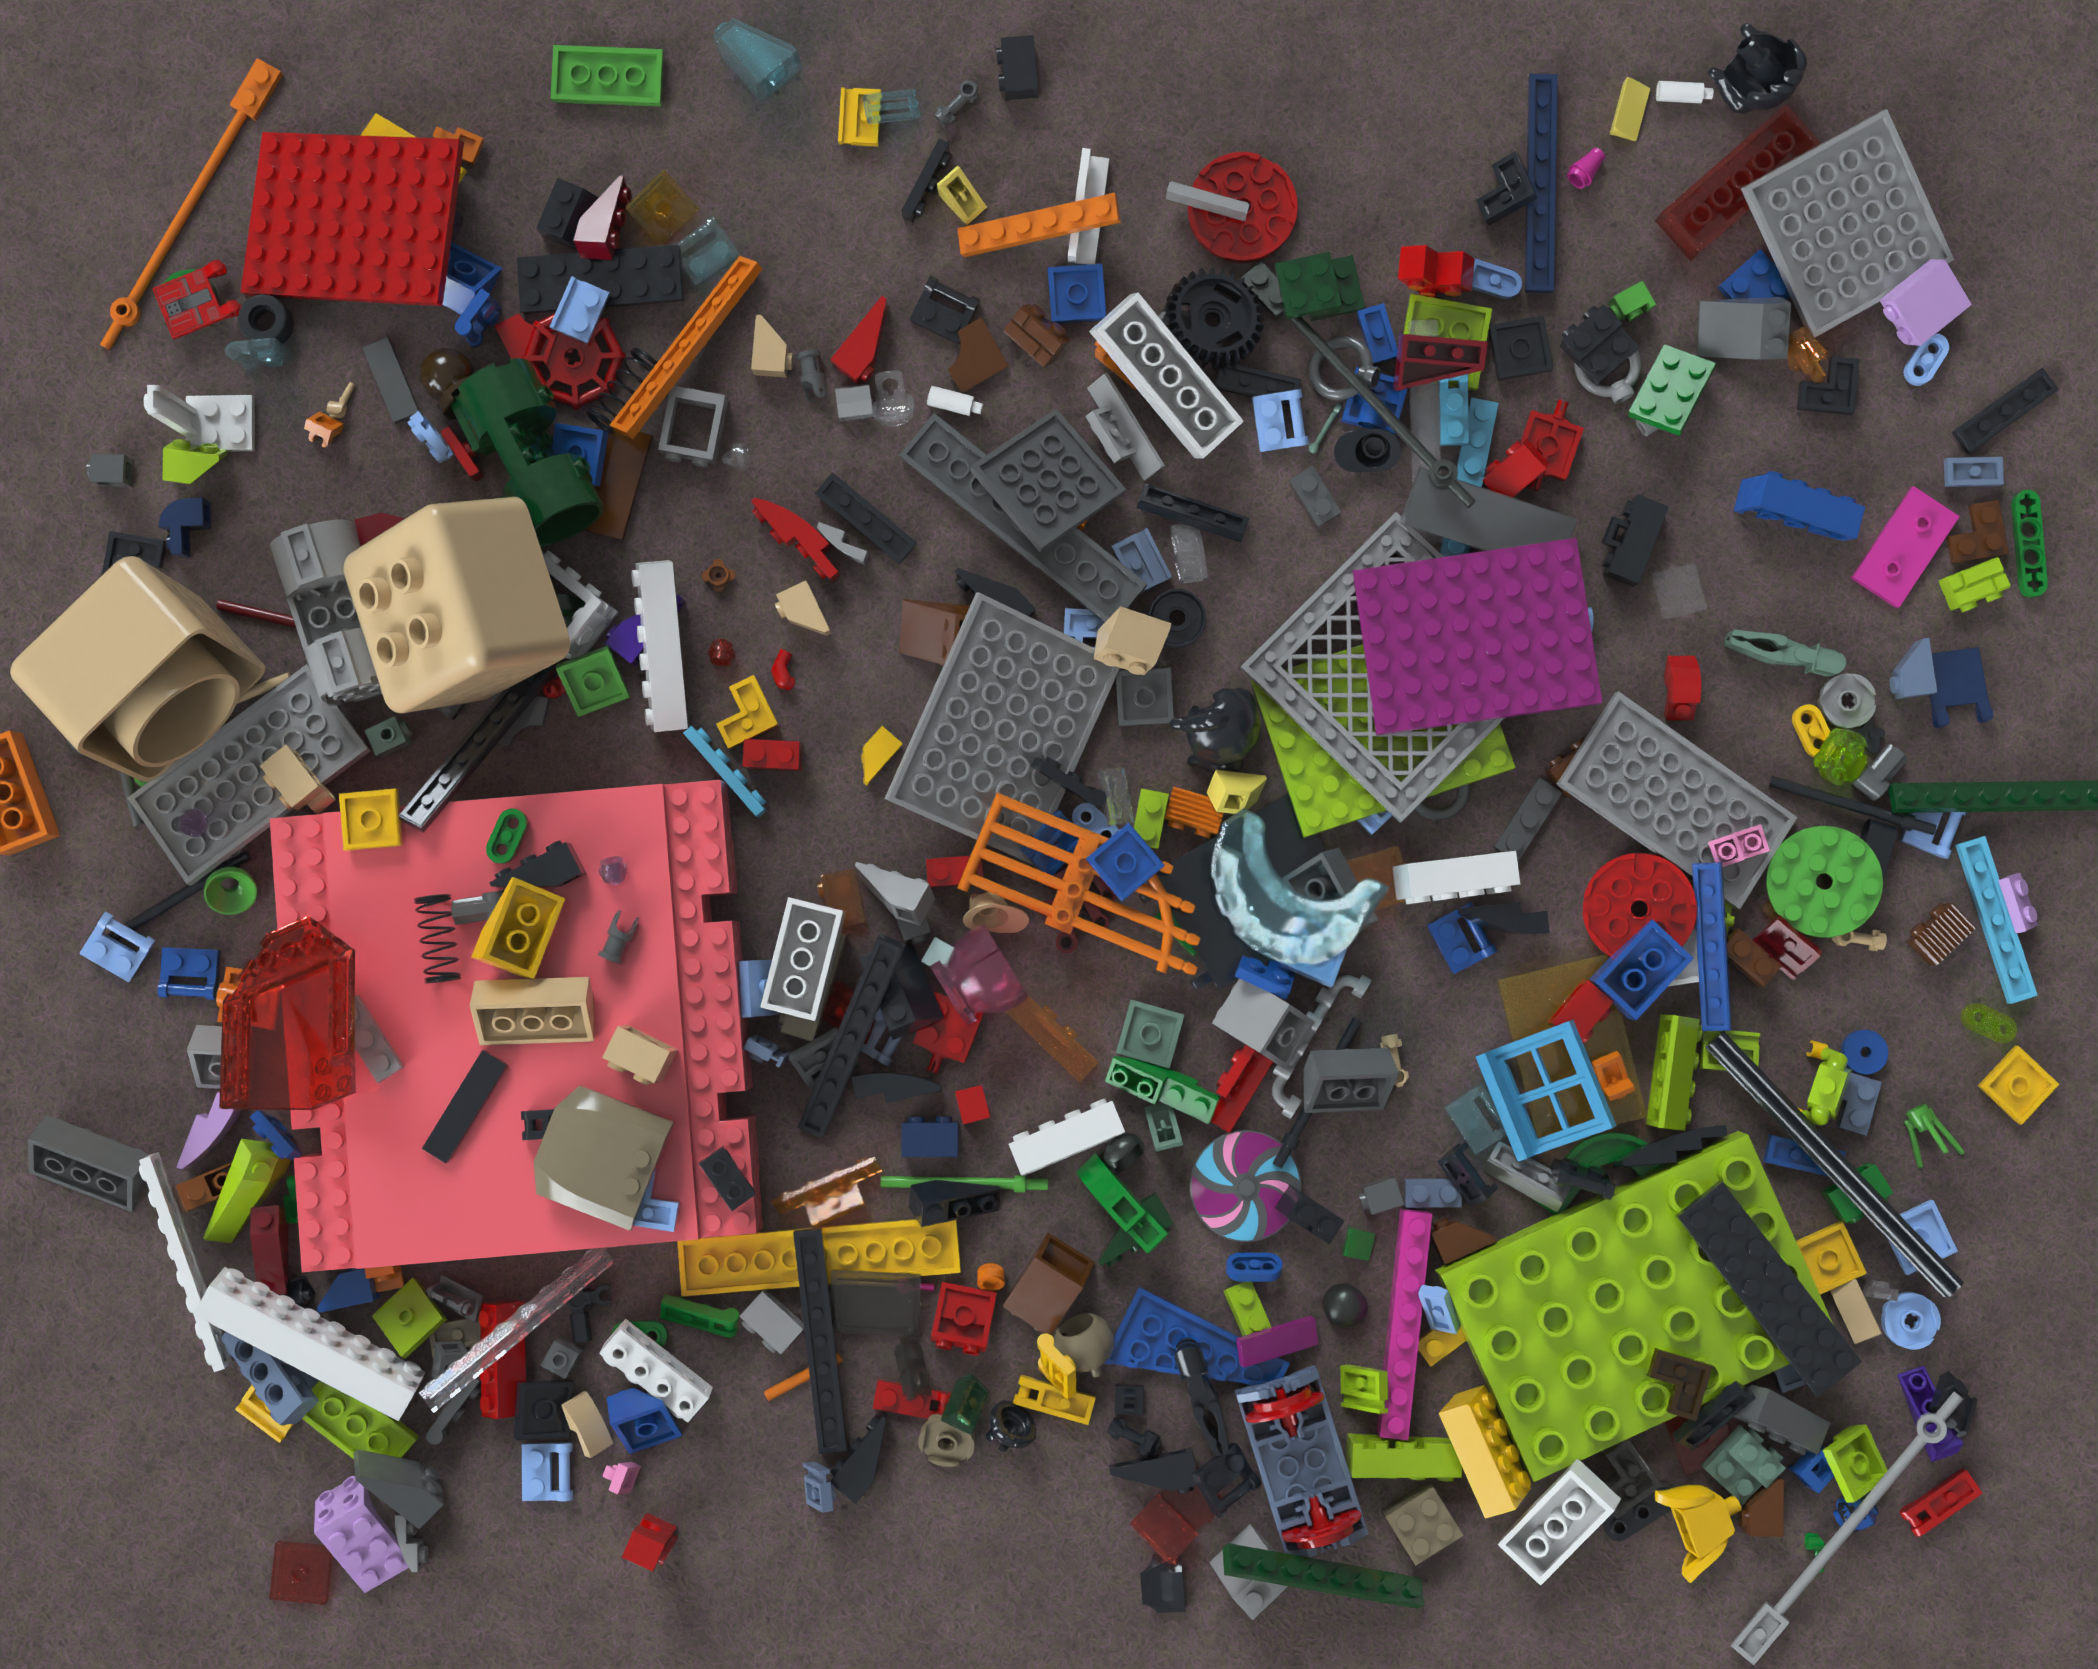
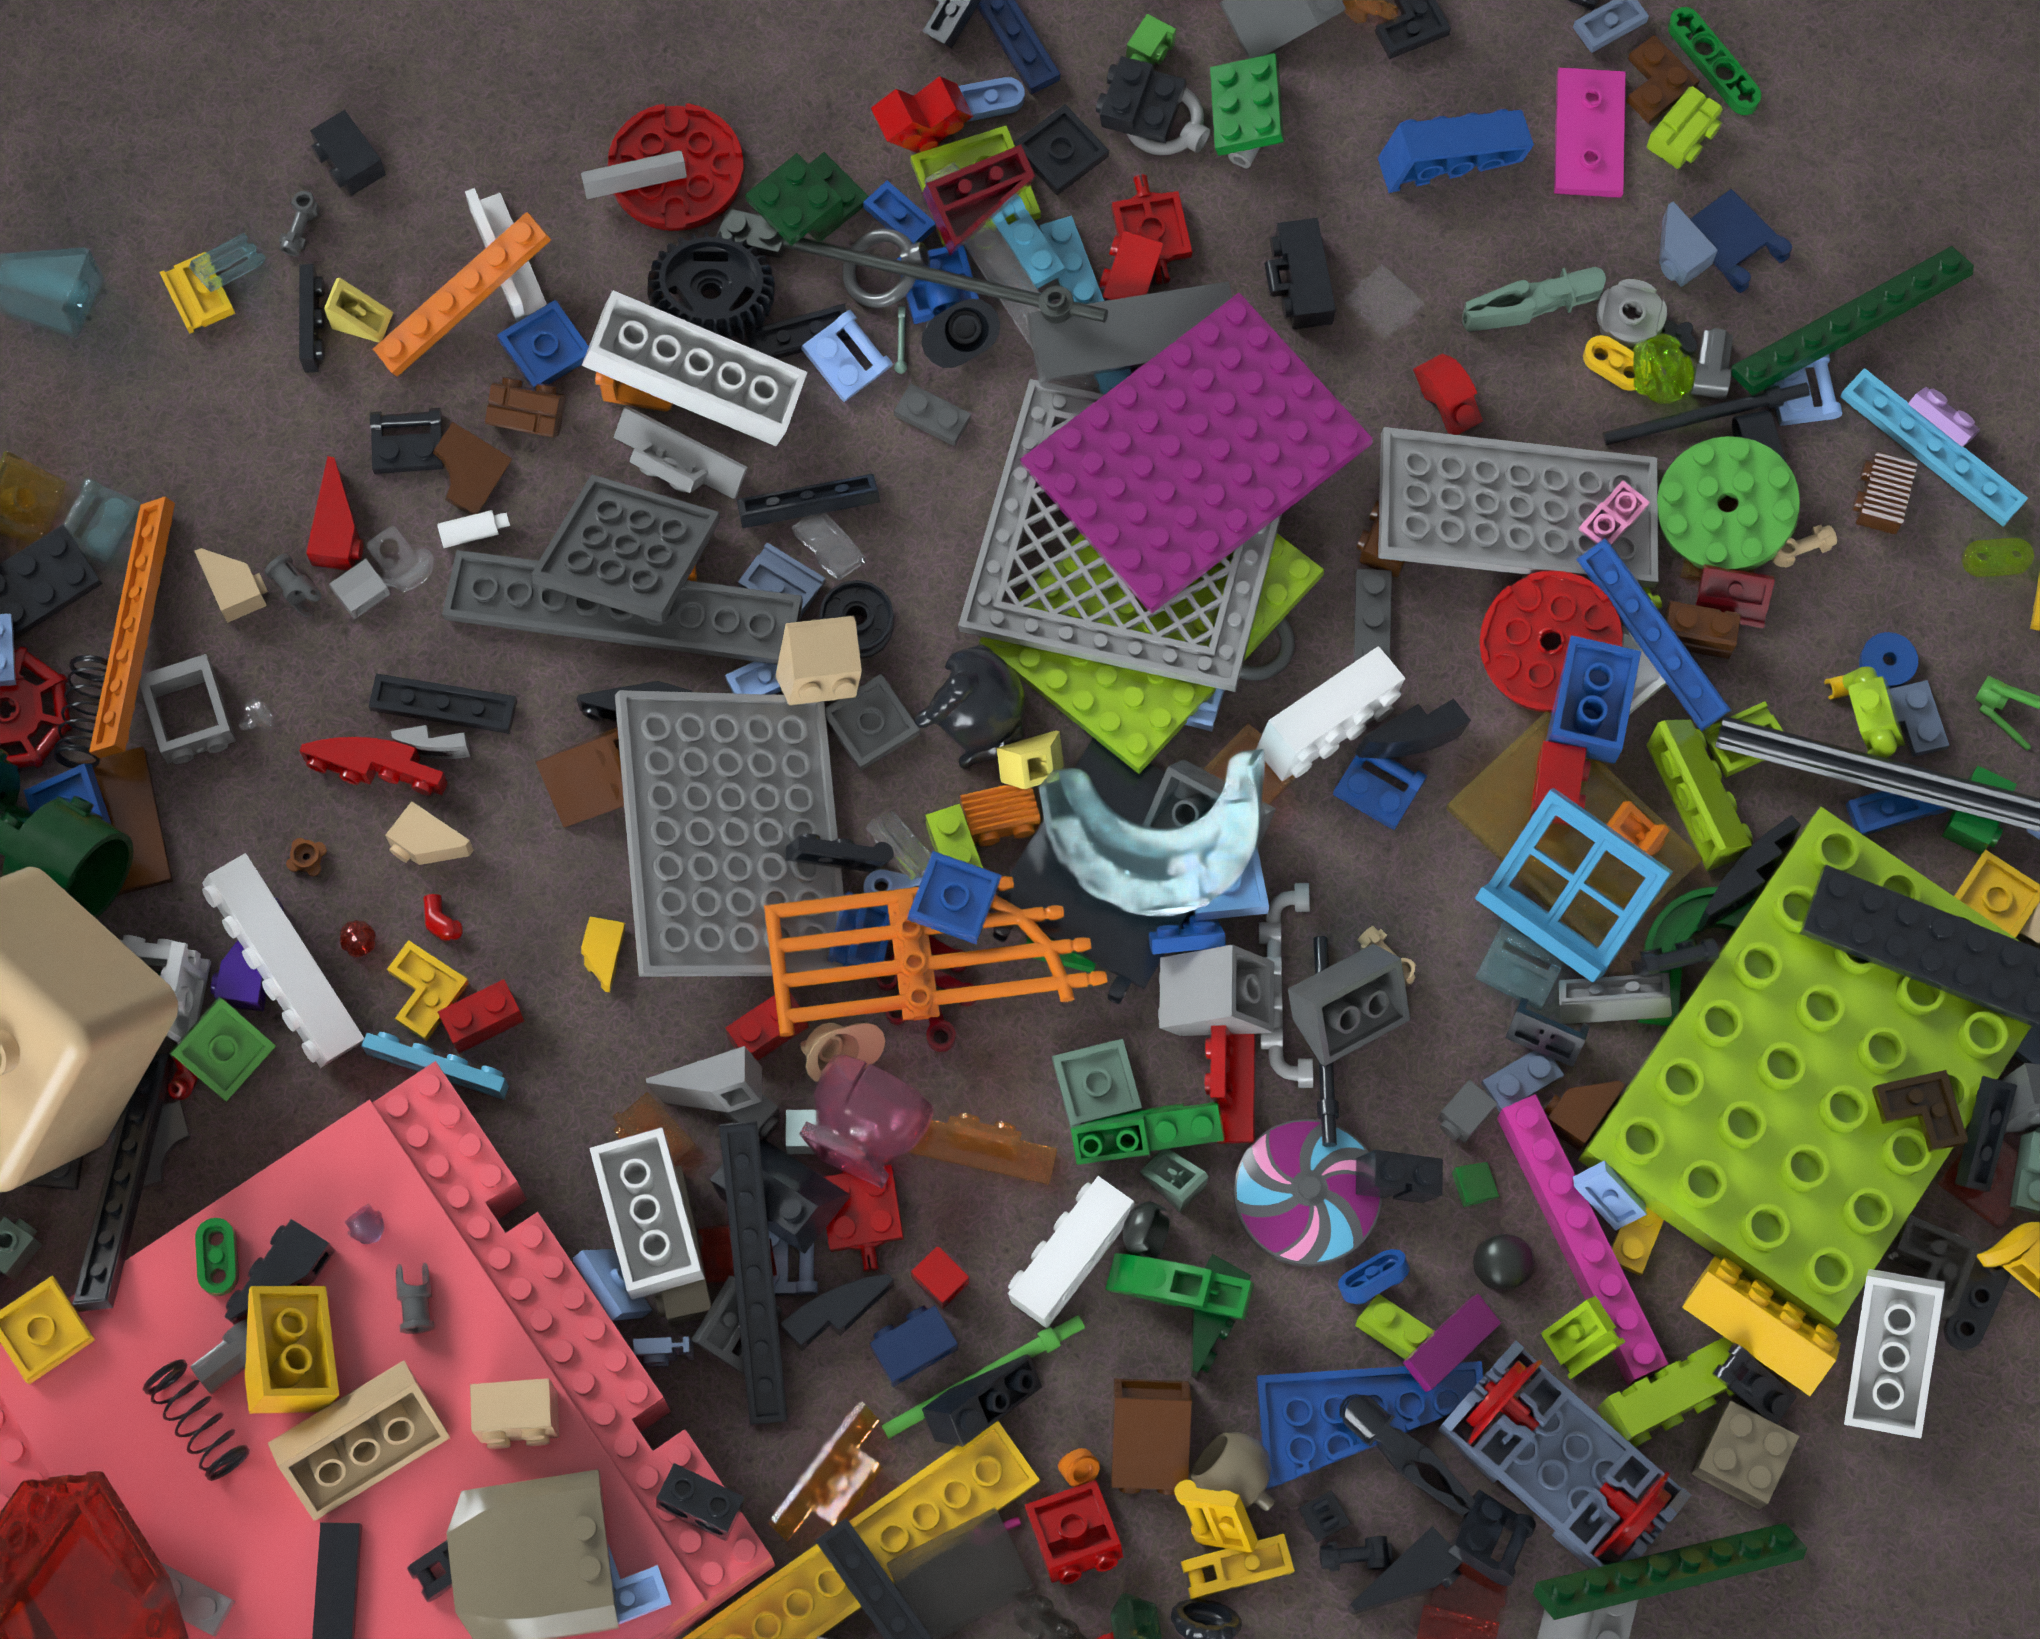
camera: 35 degrees left, 15 degrees down
none -> black plate [1712,1343,1797,1424]

